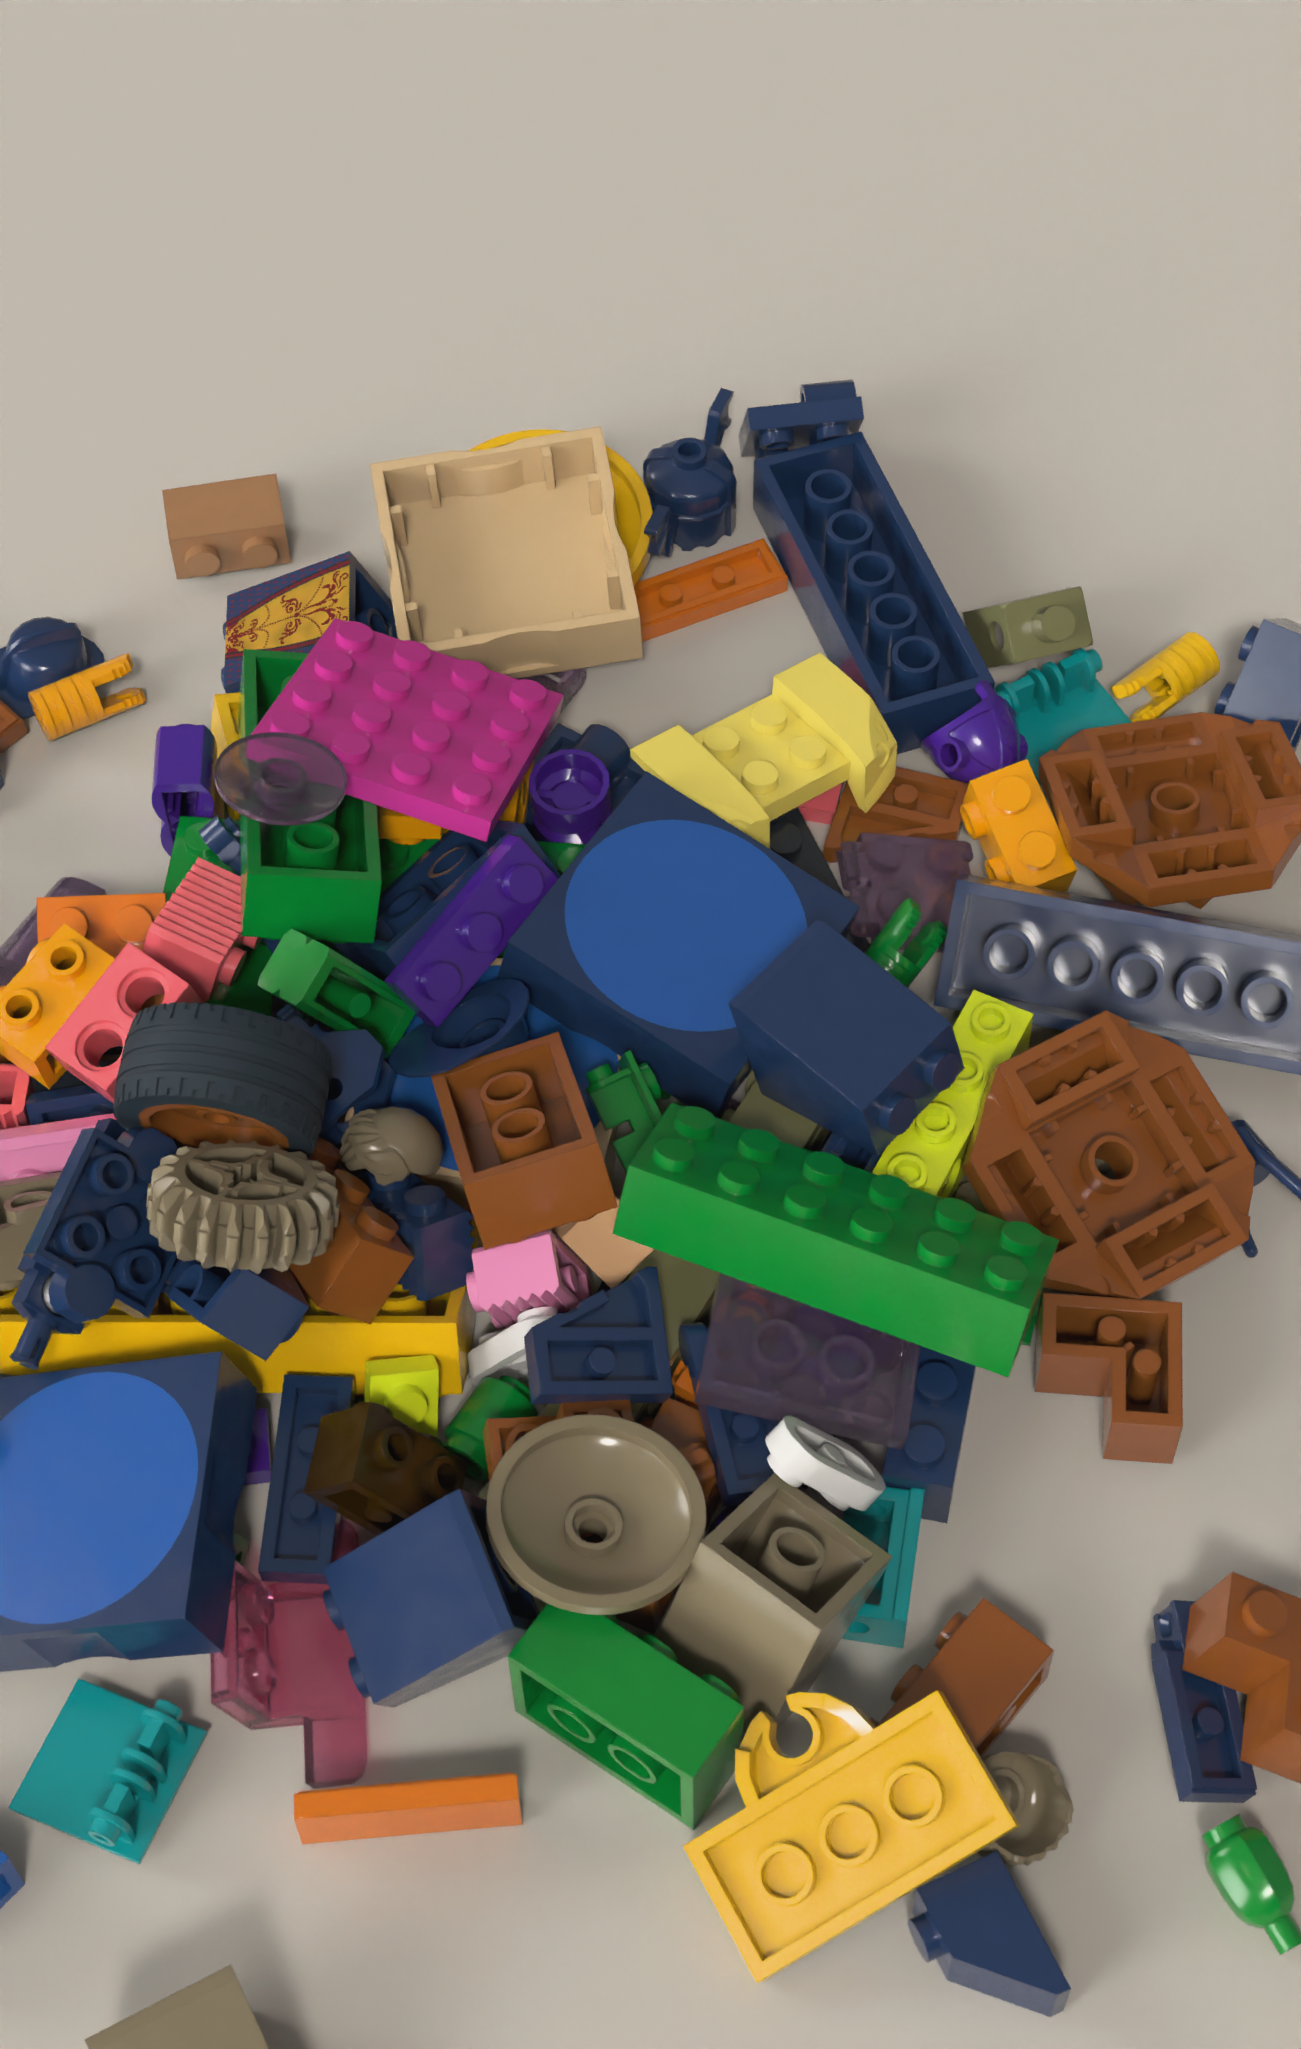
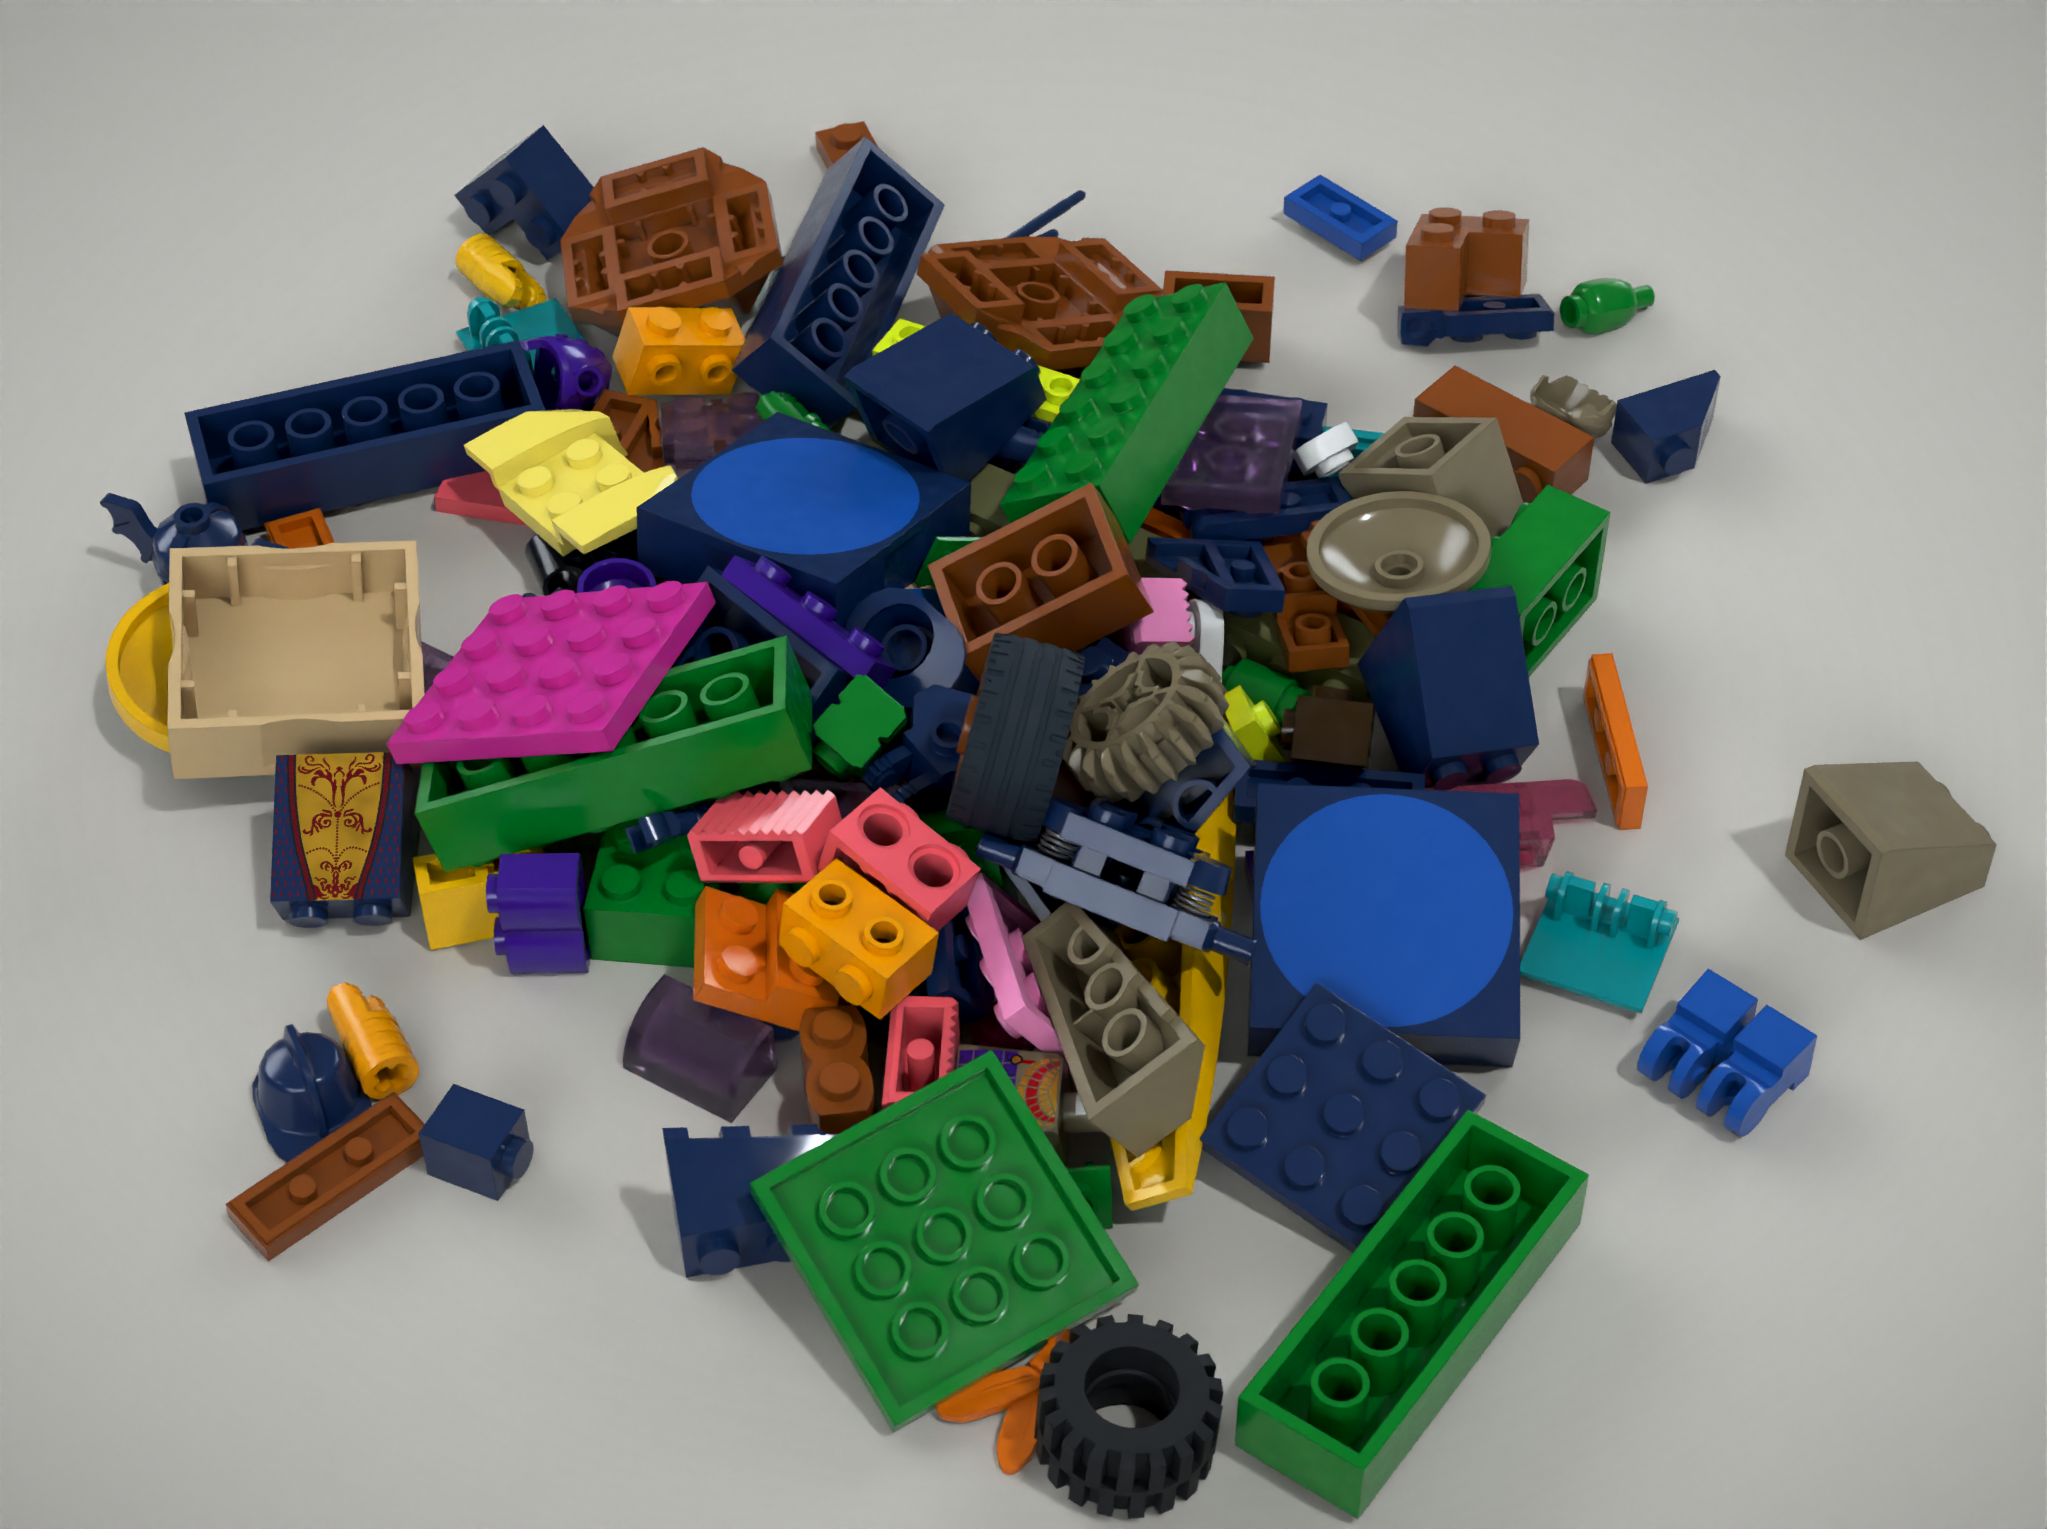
camera: 90 degrees left, 10 degrees down
medium nougat brick [162,473,291,580] -> none
dish [214,732,347,826] -> none
yellow plate [683,1690,1020,1983] -> none
dark blue plate [738,379,864,460] -> none
olive torso [963,586,1093,668] -> none

